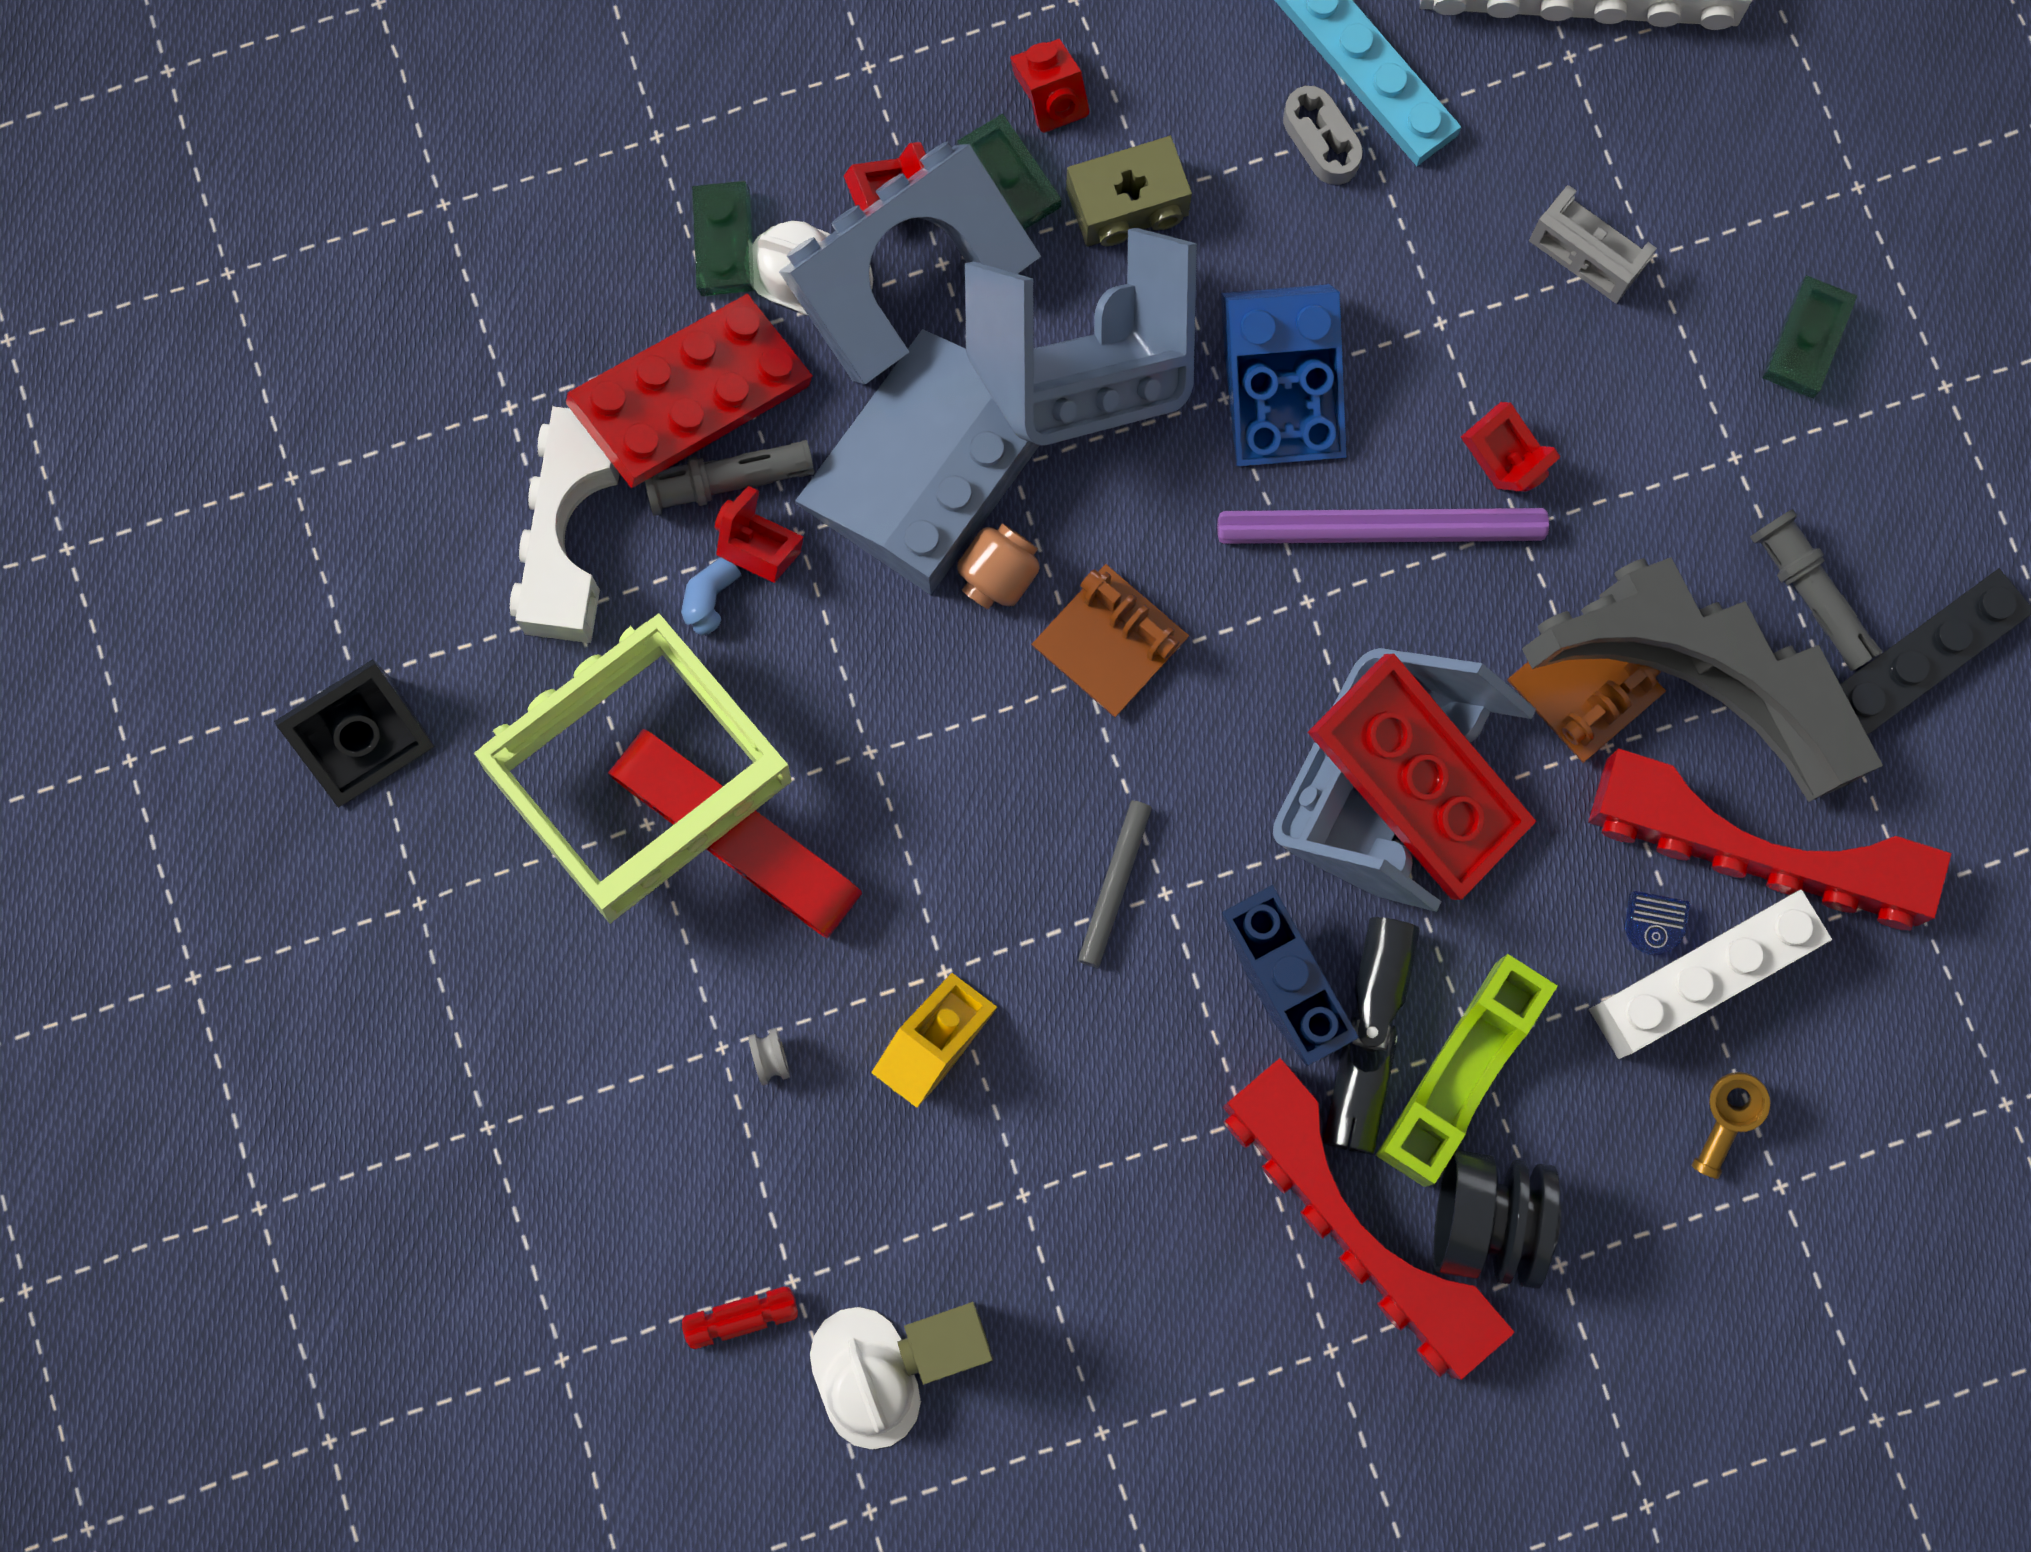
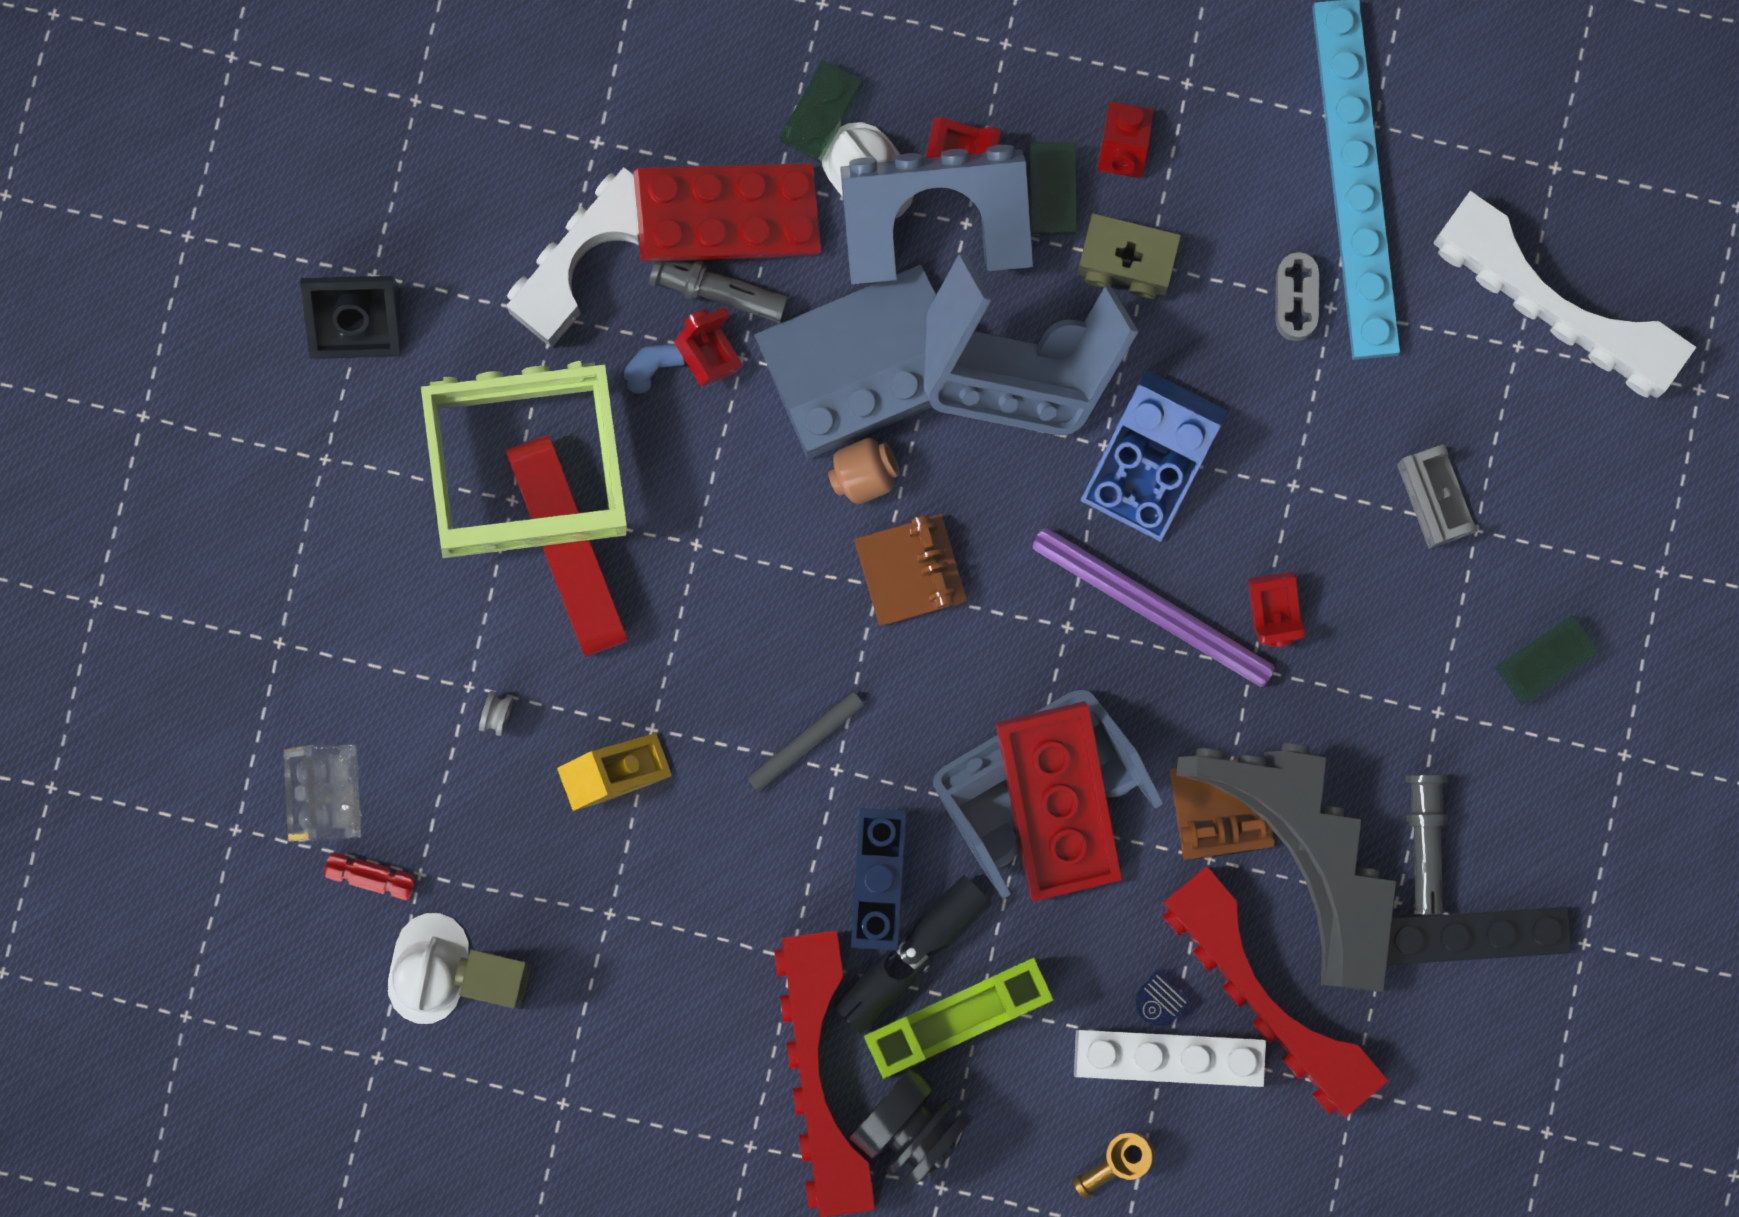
camera: 30 degrees right, 5 degrees up
none -> clear brick [283,745,361,842]

